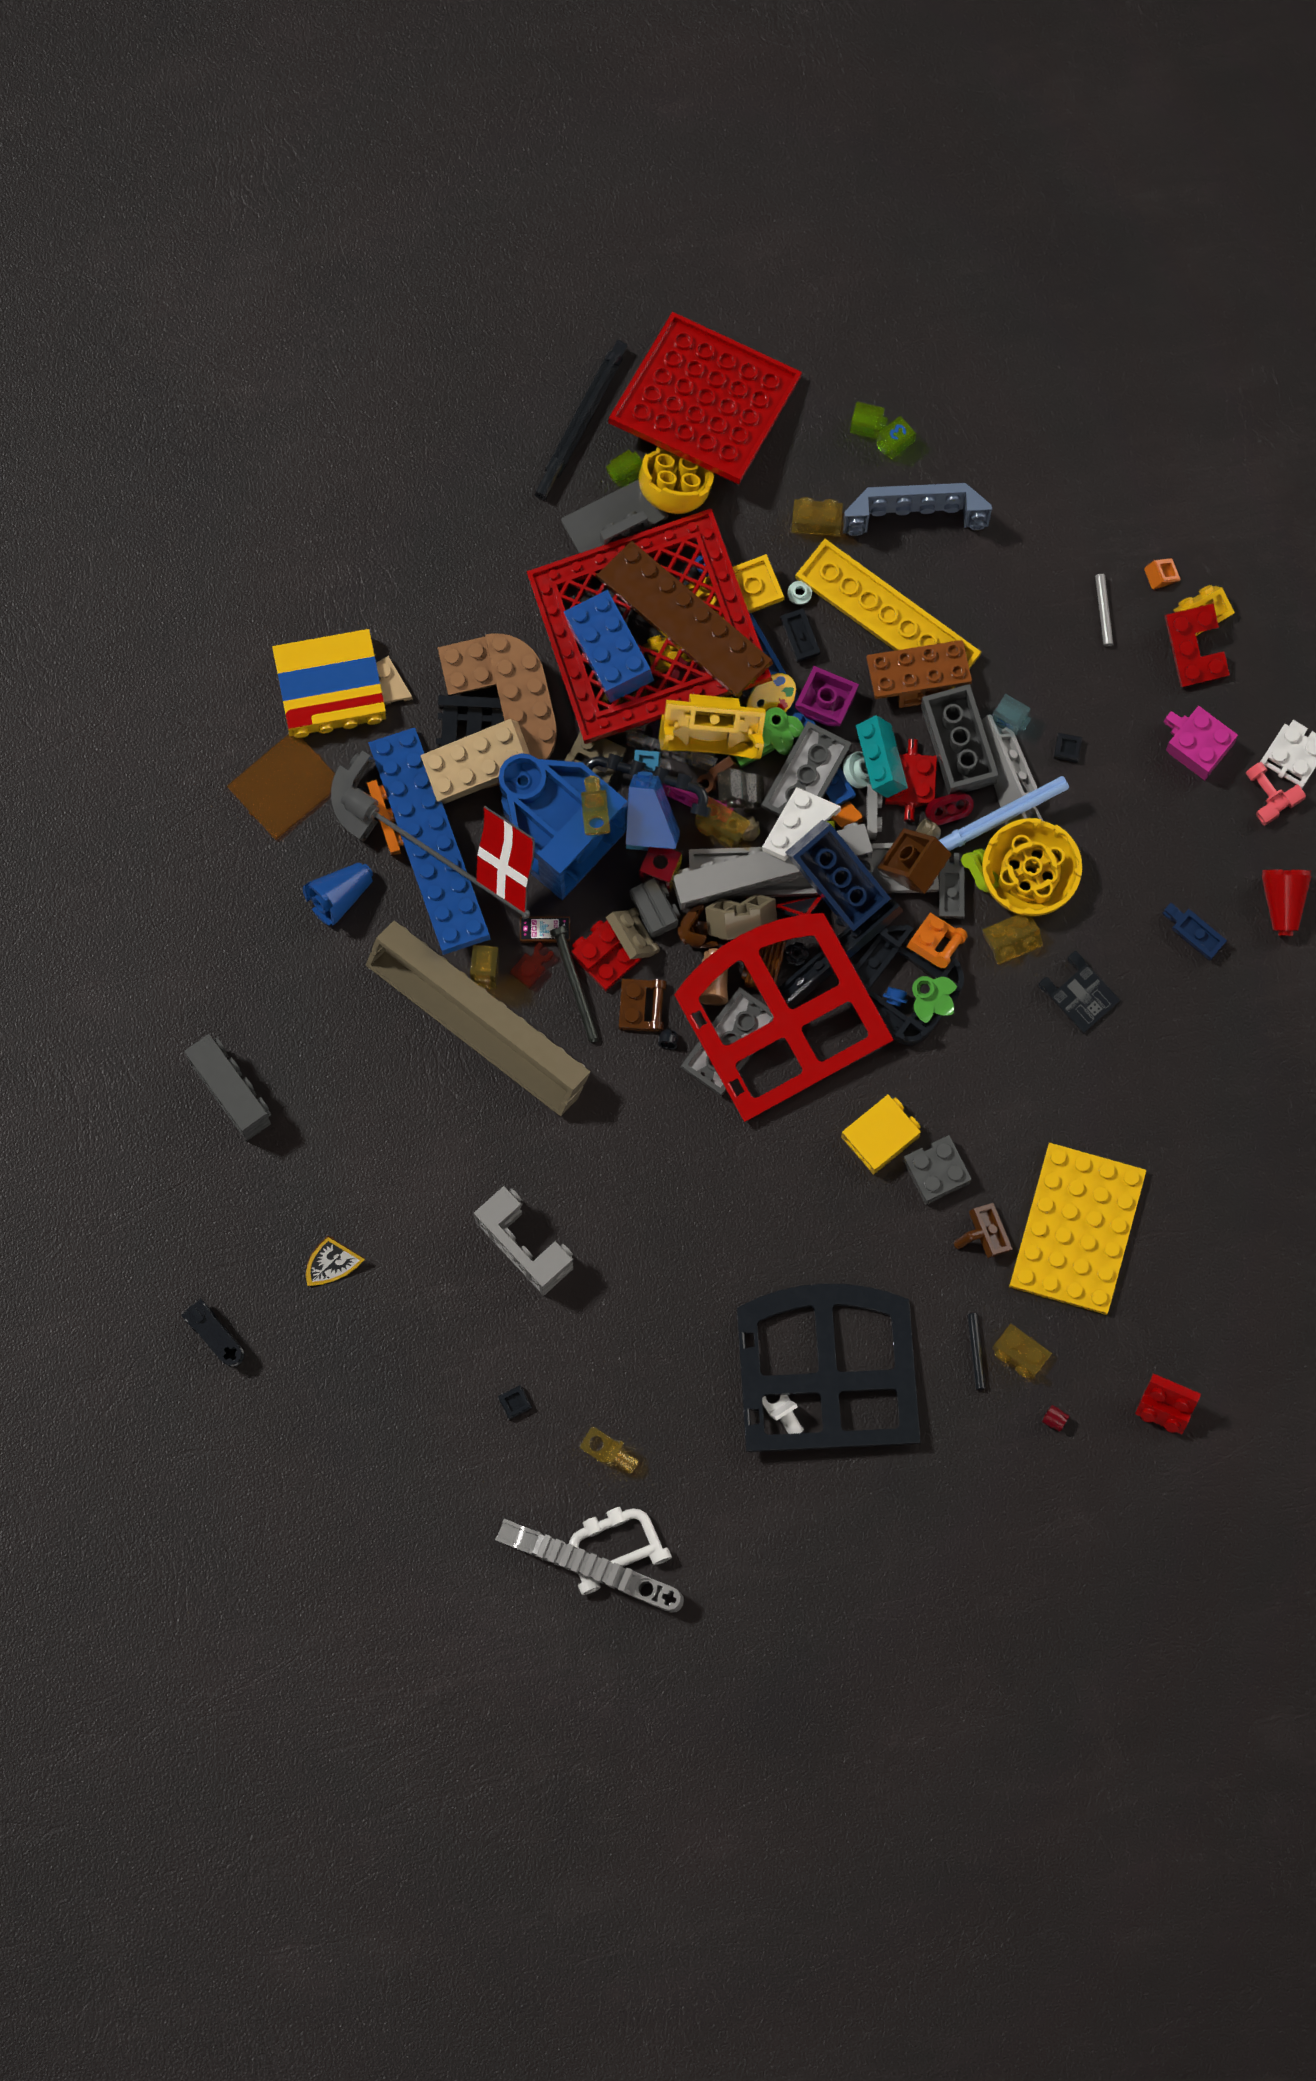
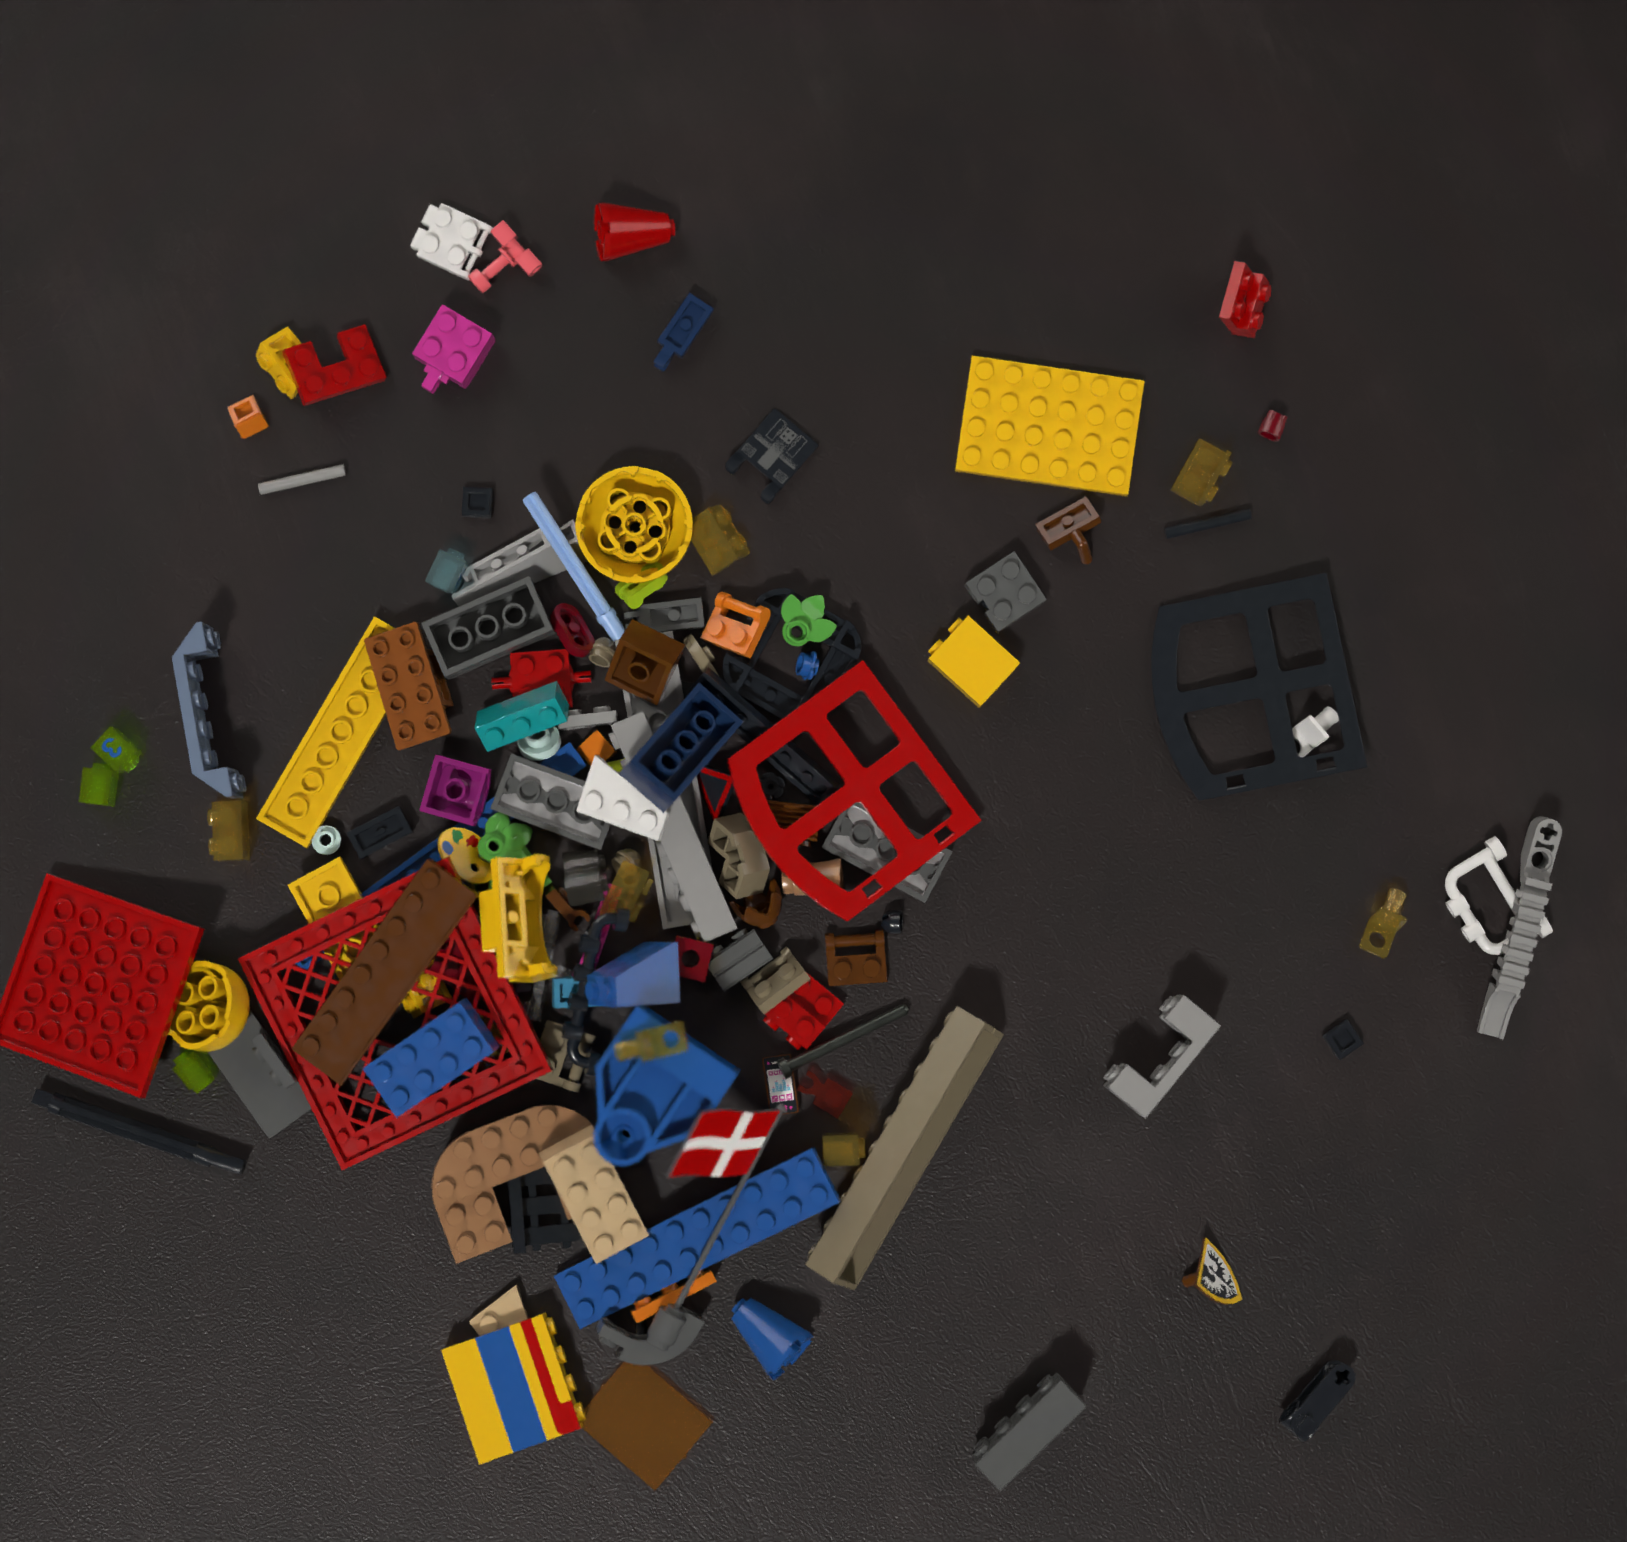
camera: 95 degrees left, 10 degrees up
none -> dark tan plate [682,633,719,676]

